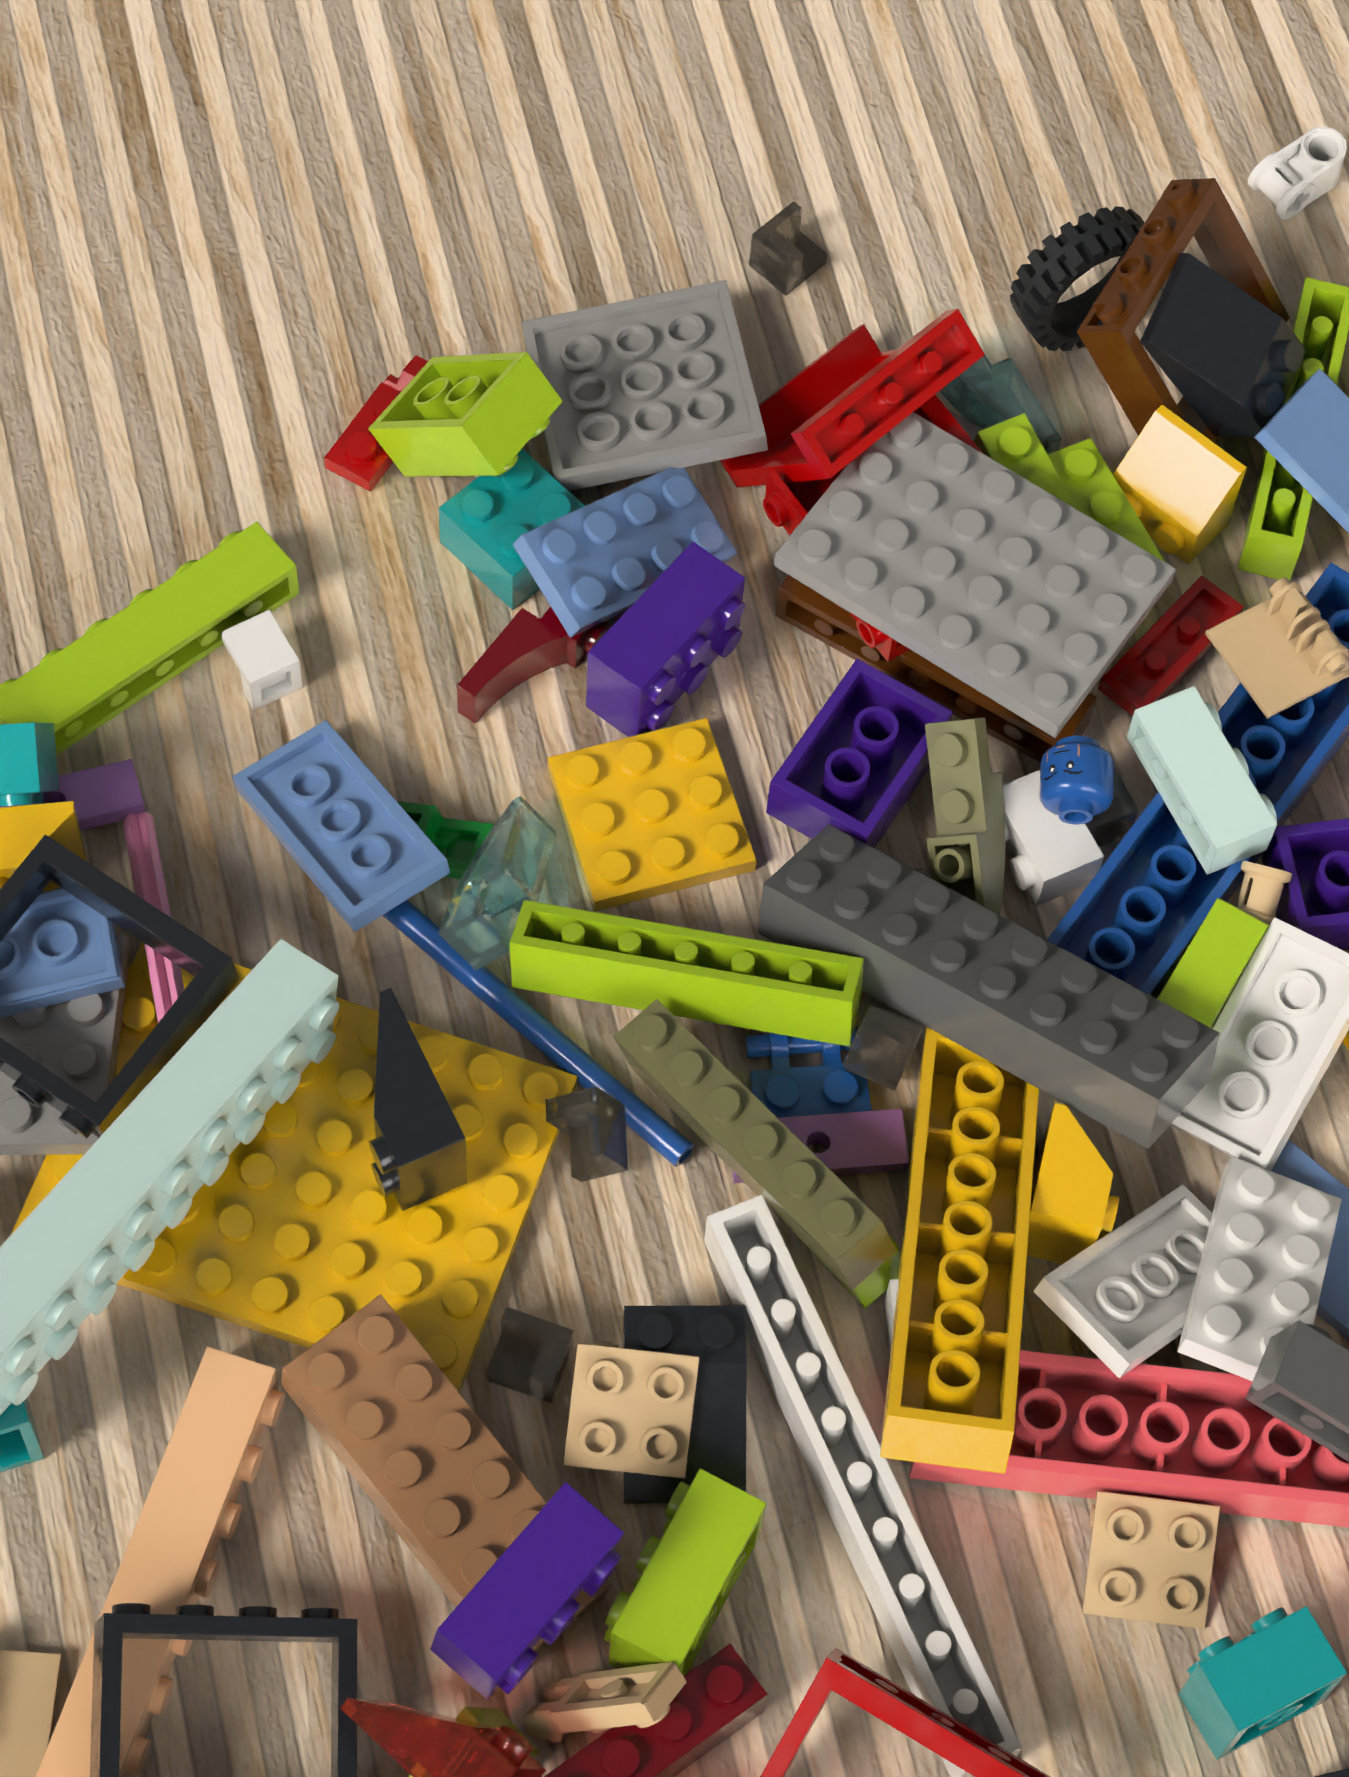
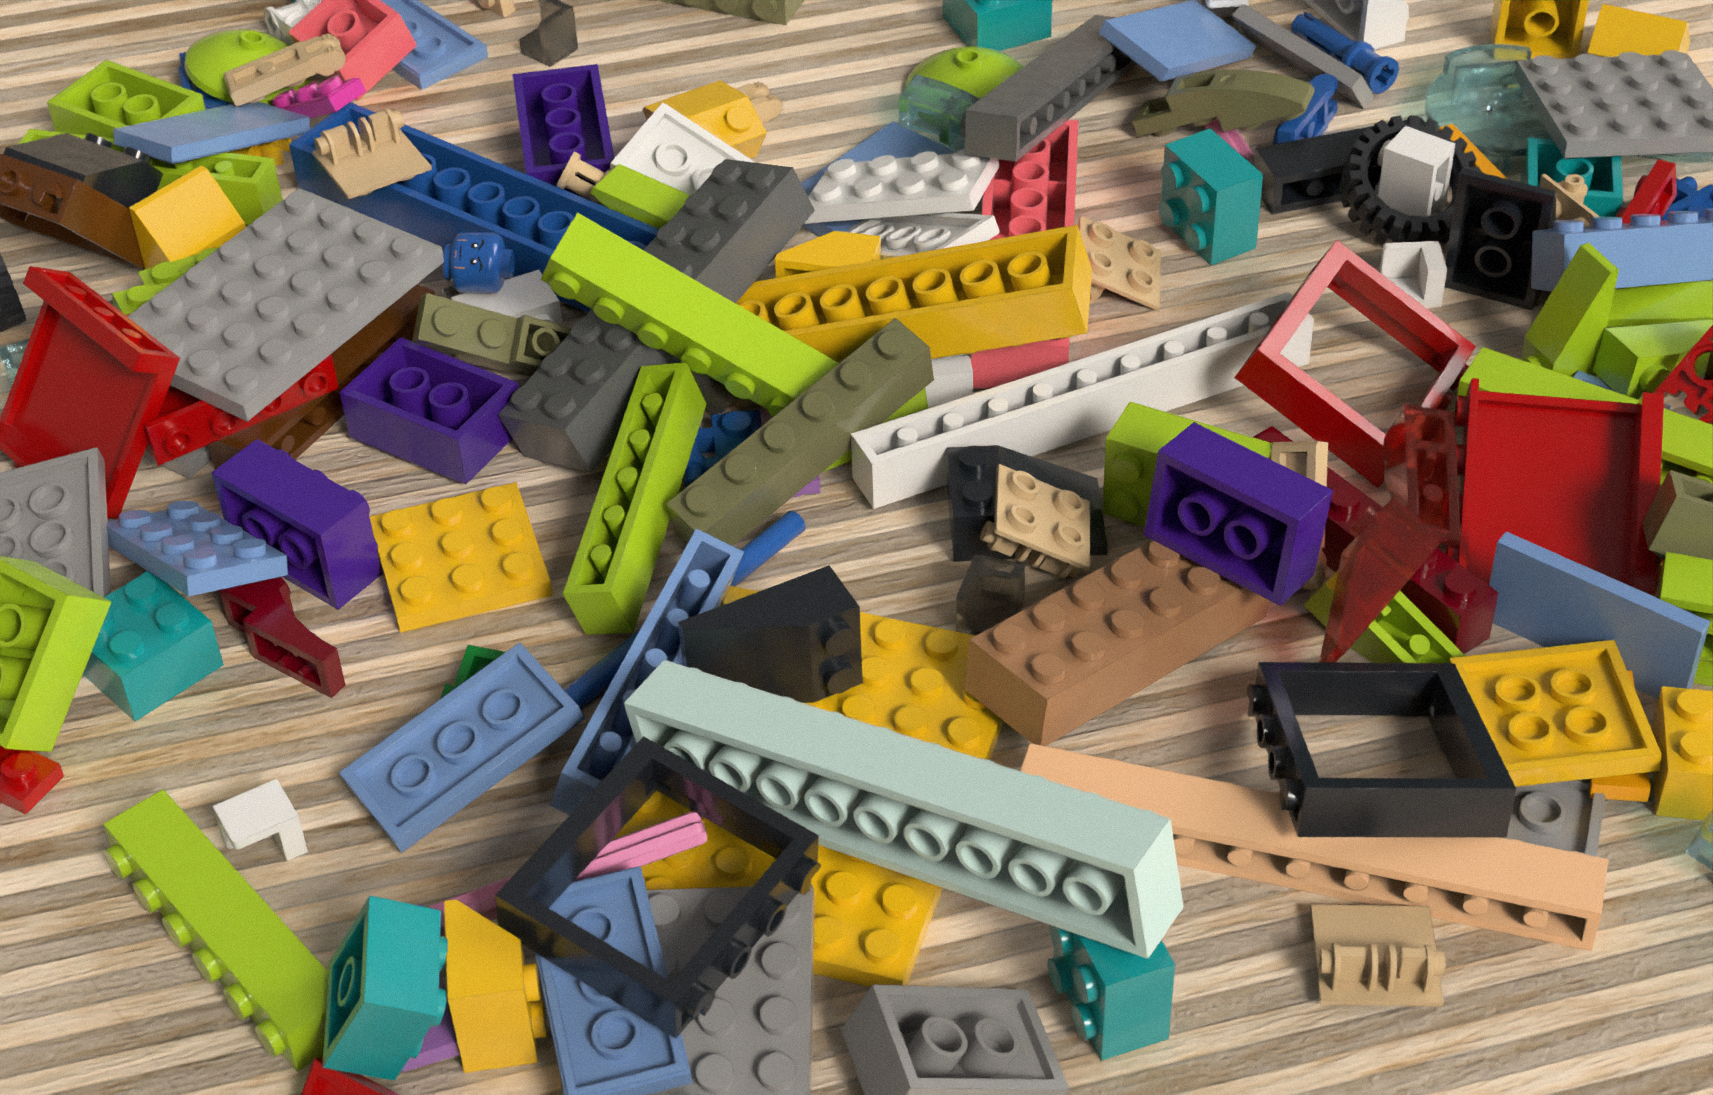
camera: 85 degrees left, 20 degrees down
clear light blue slope [438,796,557,970] -> none
clear smoke panel [545,1086,628,1182] -> none
light aqua brick [1126,686,1277,875] -> none
none -> lime brick [540,212,838,417]
none -> medium blue brick [550,529,744,815]

